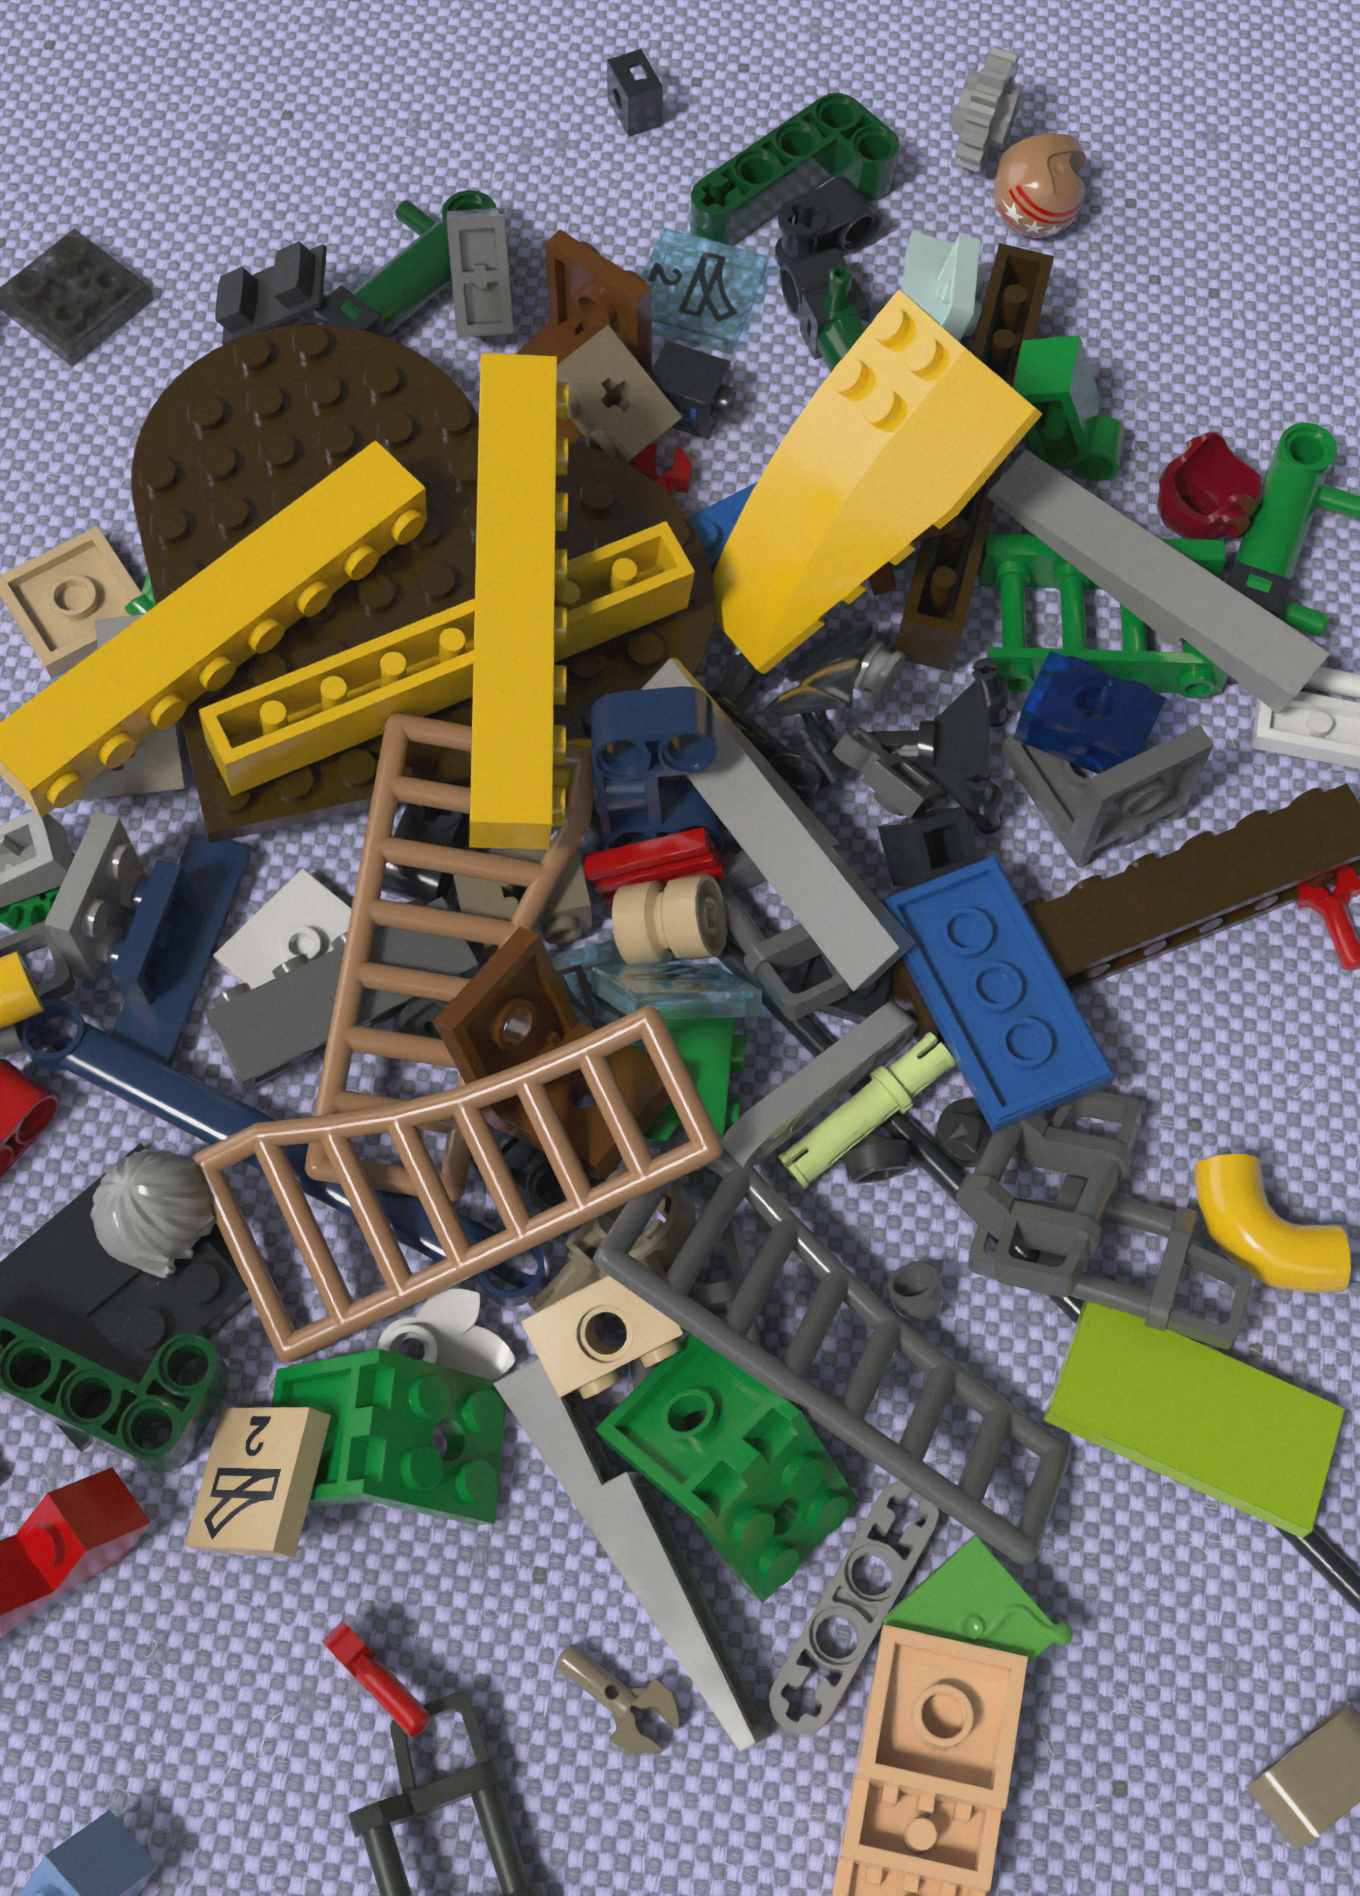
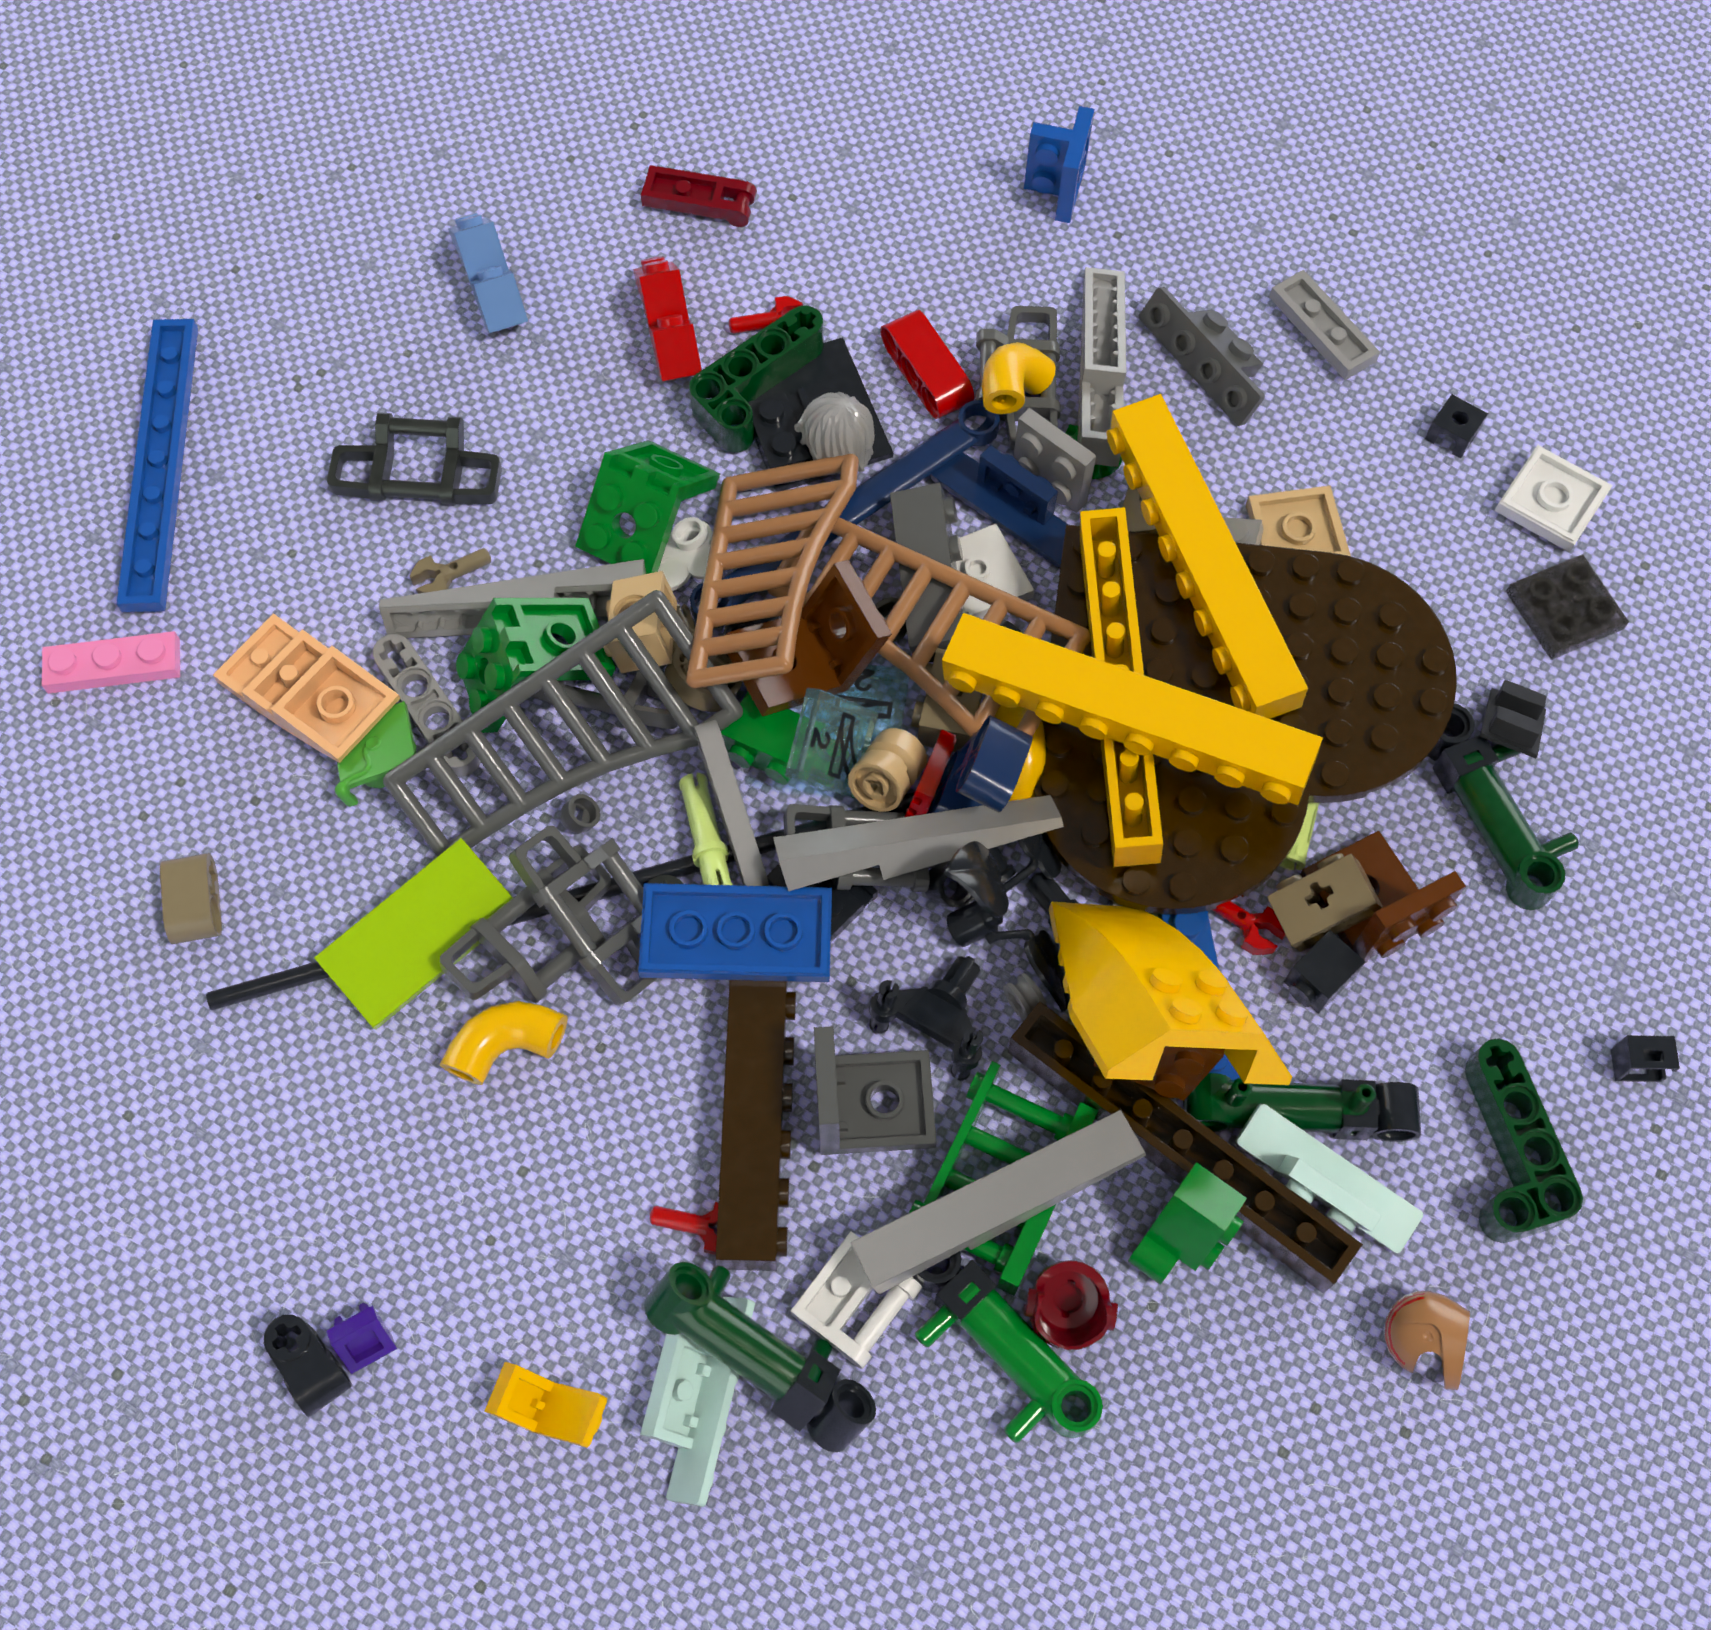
camera: 115 degrees right, 0 degrees up
tan tile [184,1407,331,1558] -> none
red bar [322,1620,431,1737] -> none
dark grey hinge [446,208,514,338] -> none
clear light blue tile [641,227,767,355] -> none
black piece [775,177,882,266] -> none
dark grey plate [832,727,944,819] -> none
pearl dark grey tile [843,1135,913,1184] -> none
black brick [877,807,979,886] -> none
light grey gear [951,46,1023,173] -> none
clear blue brick [1013,650,1167,774] -> none

